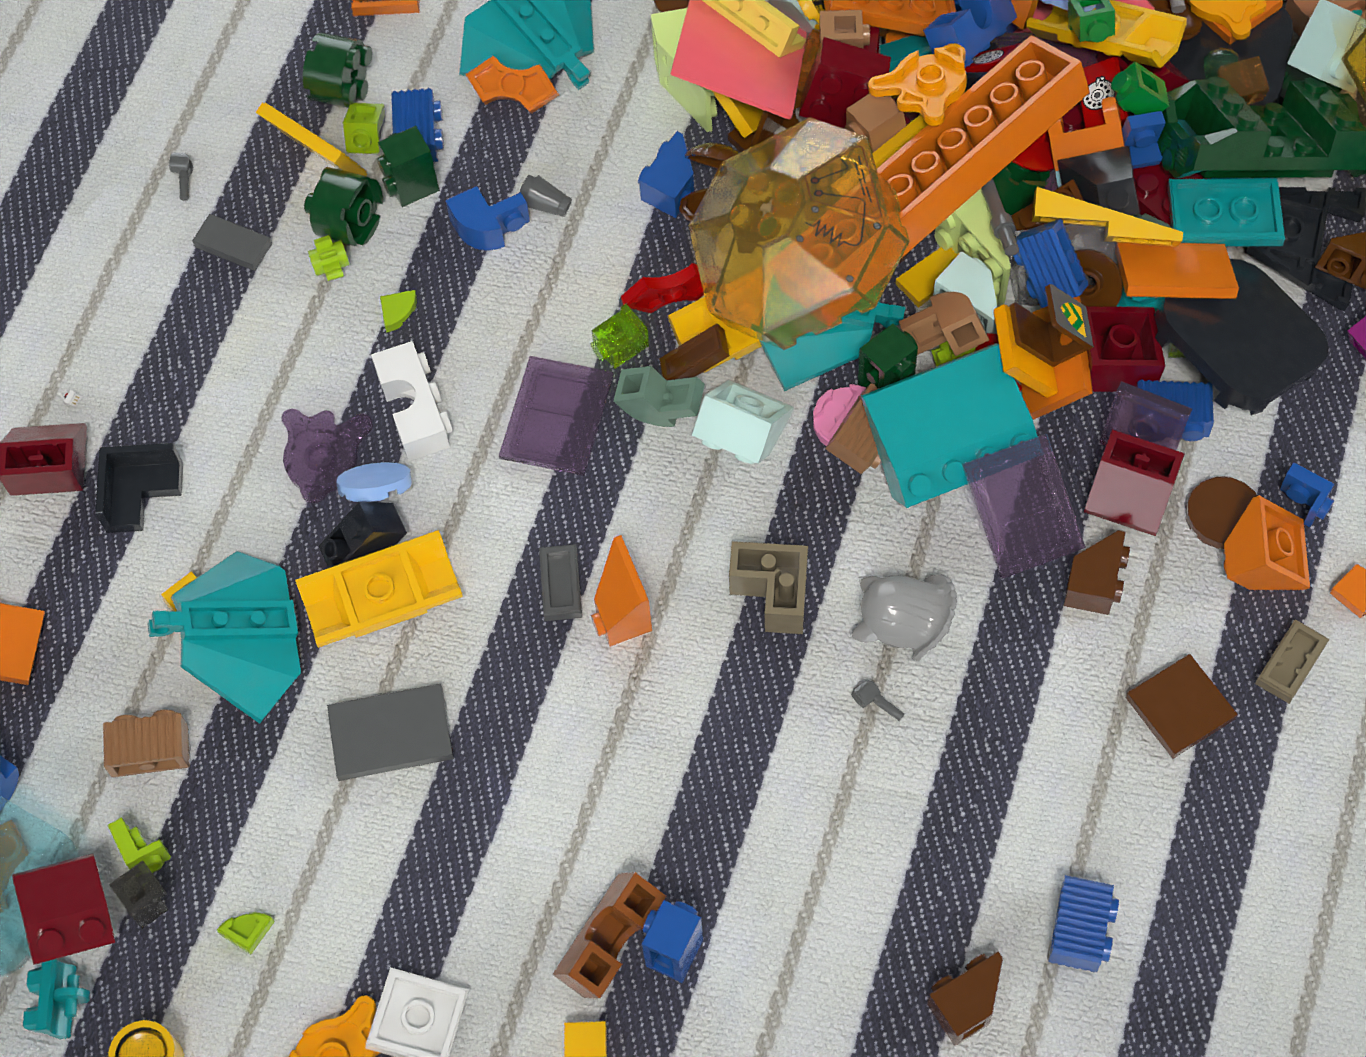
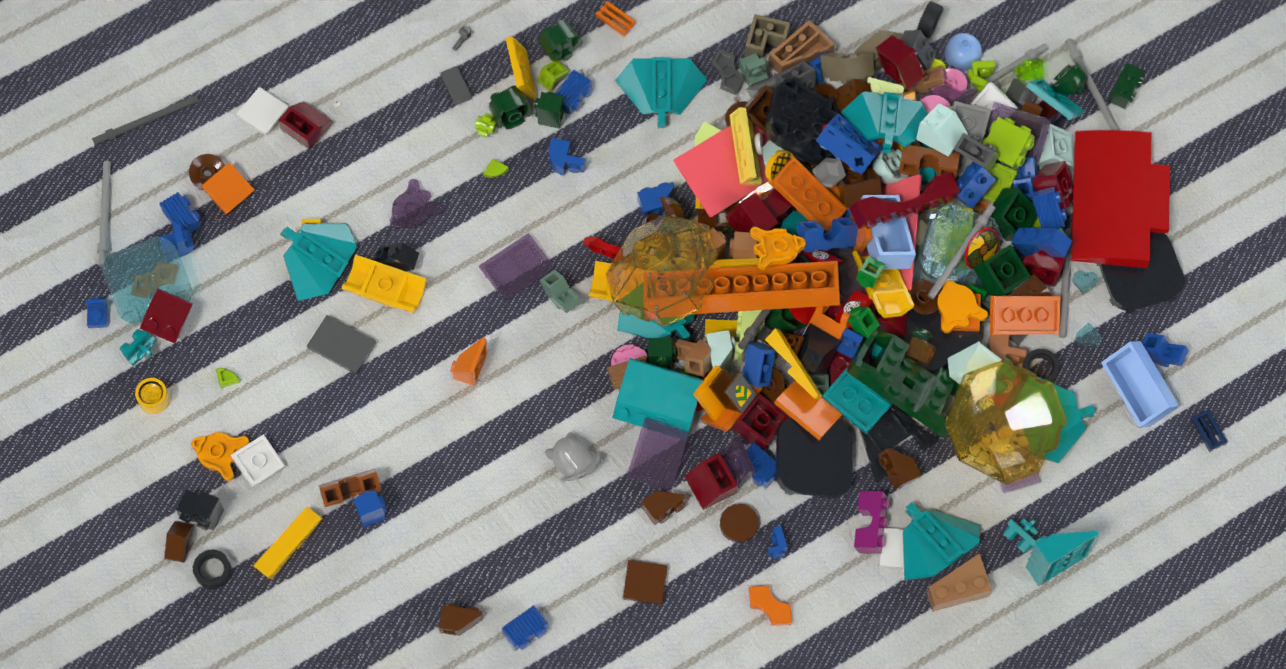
camera: 35 degrees right, 5 degrees up
black panel [95,443,183,533] -> none
medium nougat brick [103,710,190,778] -> none
lime bracket [108,818,171,877] -> none
clear smoke brick [109,860,169,929] -> none
light blue tile [336,462,412,502] -> none
white arch [371,341,453,462] -> none
orange tile [465,56,559,114] -> none
dark grey cone [519,175,572,217] -> none
dark grey tile [539,544,583,621] -> none
clear neon green brick [591,304,649,369] -> none
reddish brown tile [659,324,730,381] -> none
light aqua slope [692,380,794,464] -> none
dark tan brick [729,541,808,634] -> none
medium nougat brick [819,10,870,48] -> none
dark grey hand [851,680,905,721] -> none
orange slope [1224,495,1310,590] -> none
dark tan plate [1255,619,1329,704] -> none

